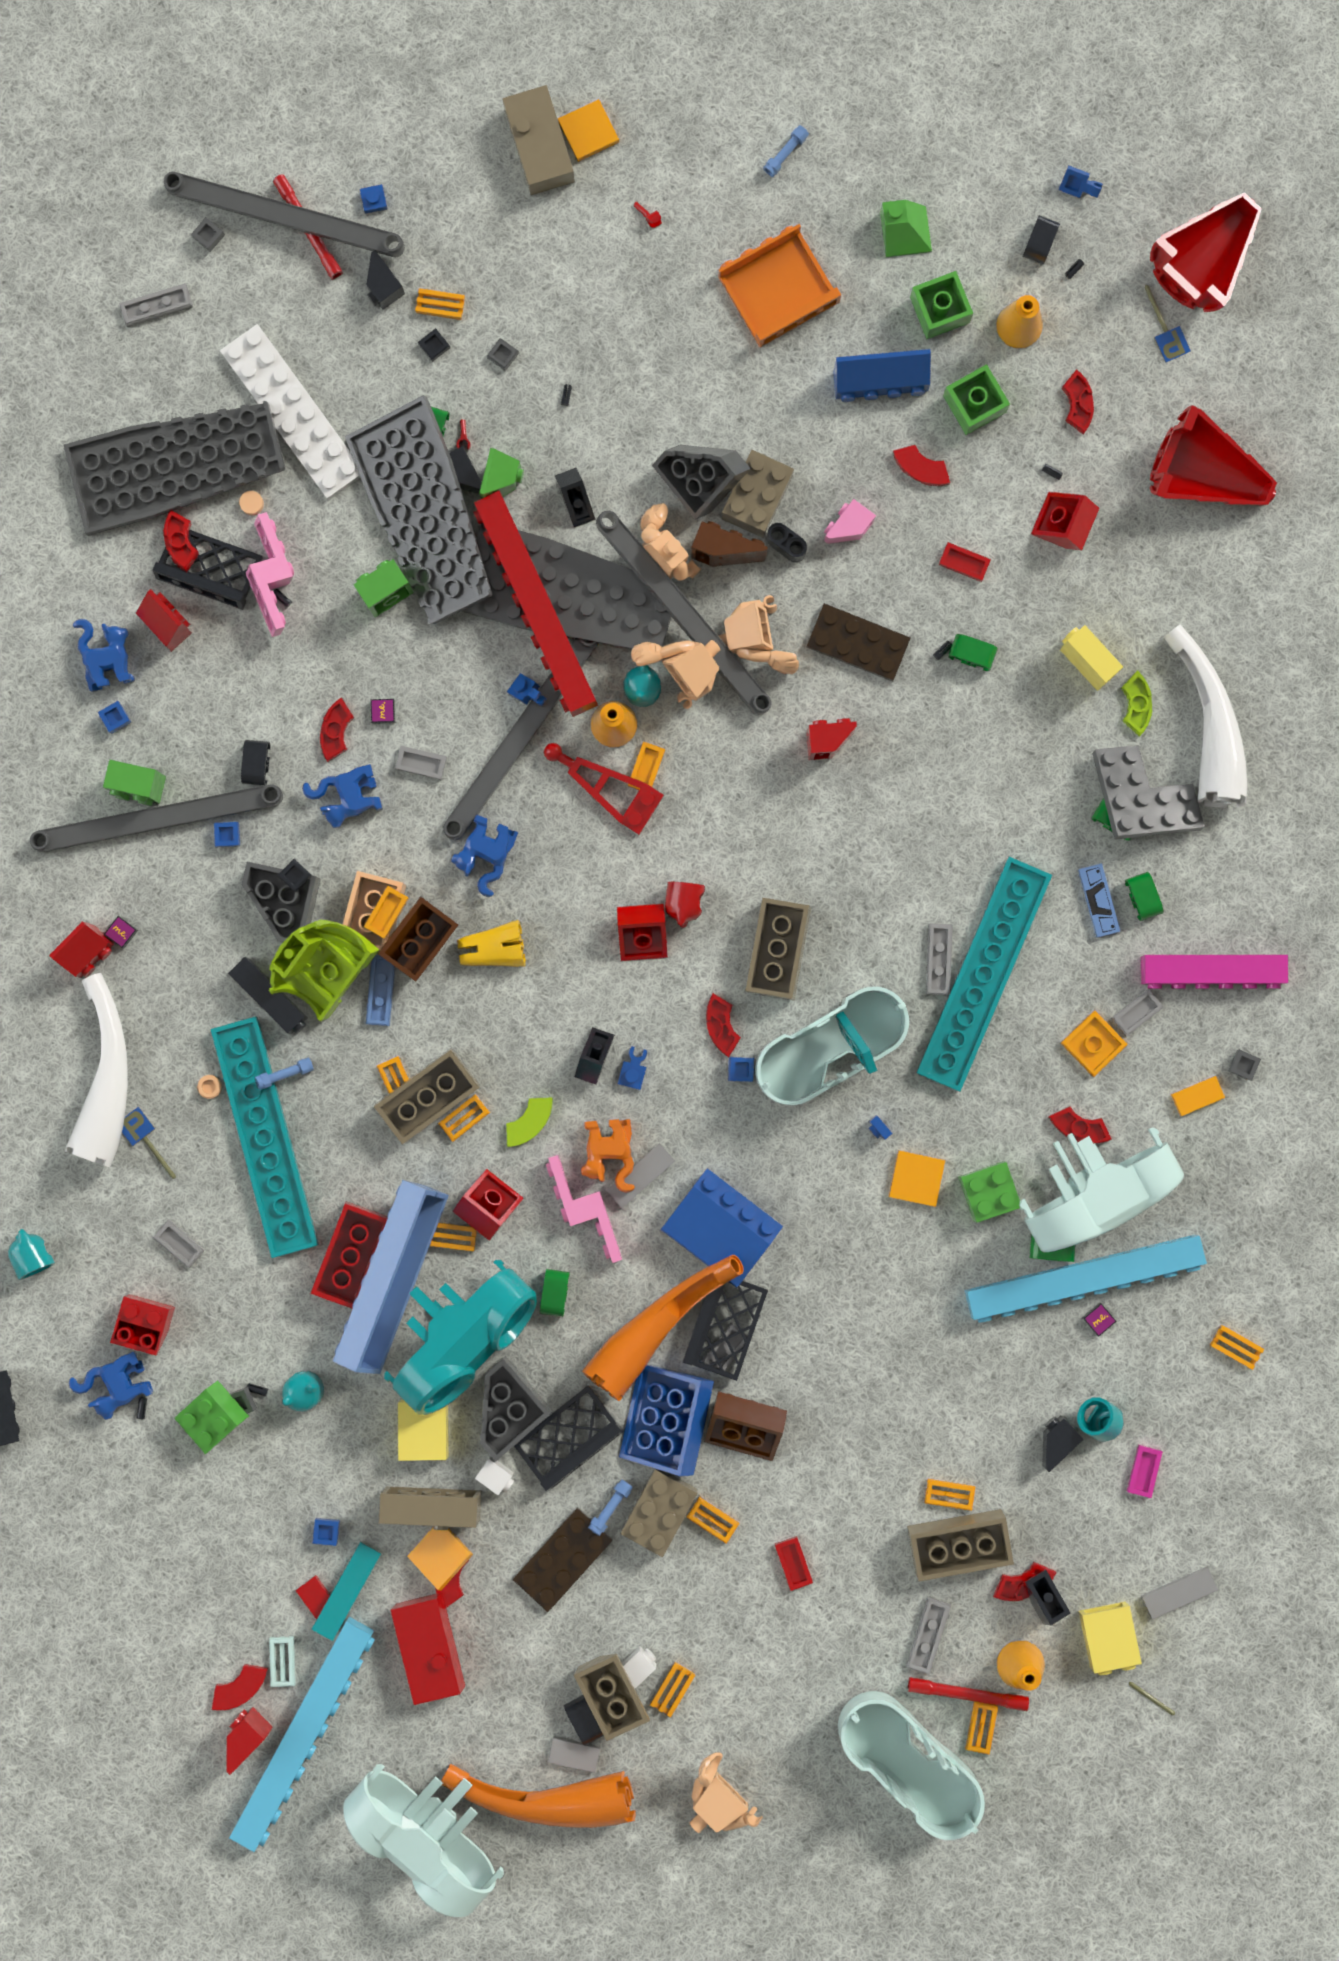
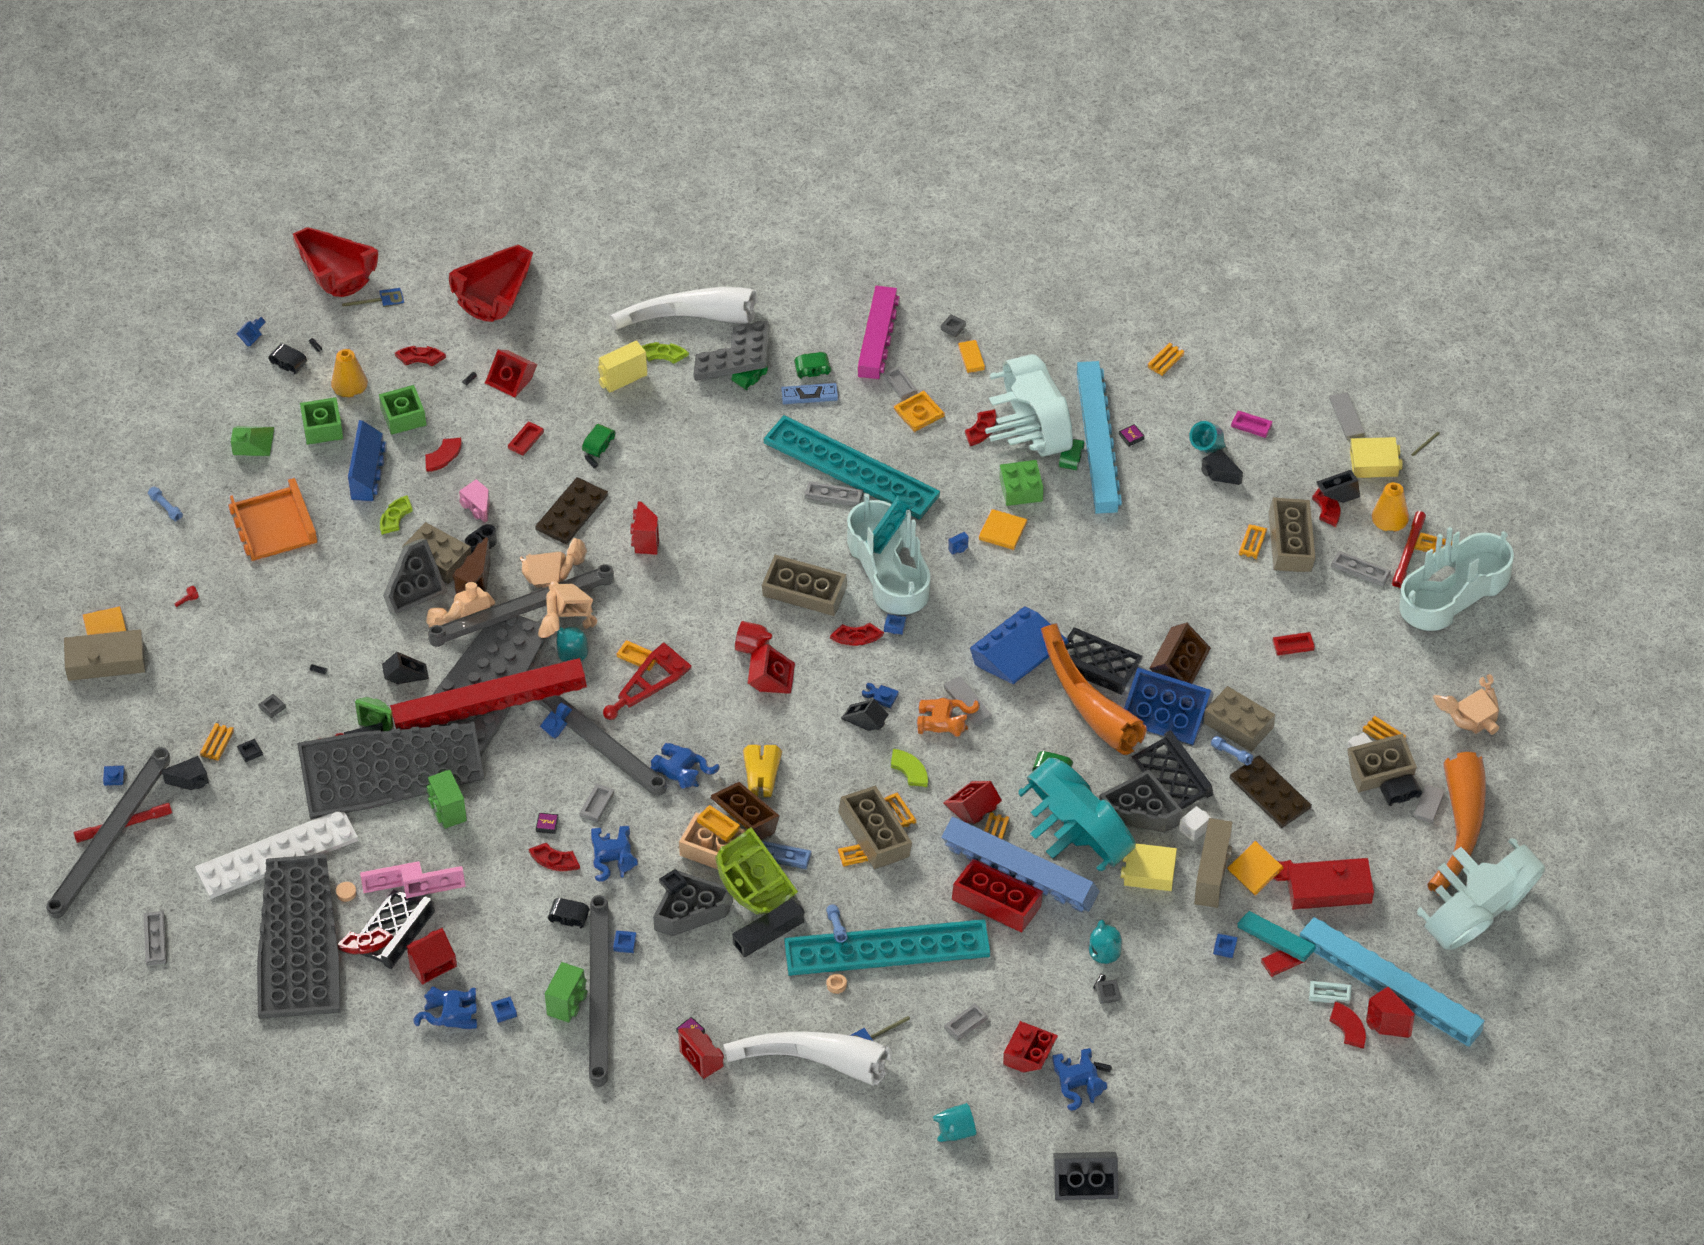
camera: 85 degrees left, 35 degrees down
bright green brick [174,1380,249,1454] -> none
dark grey plate [191,217,225,252] -> none
bright pink bracket [546,1155,622,1263] -> none
light orange cone [591,701,637,747] -> none
light orange tile [686,1496,739,1544] -> none
none -> lime tile [380,495,413,535]

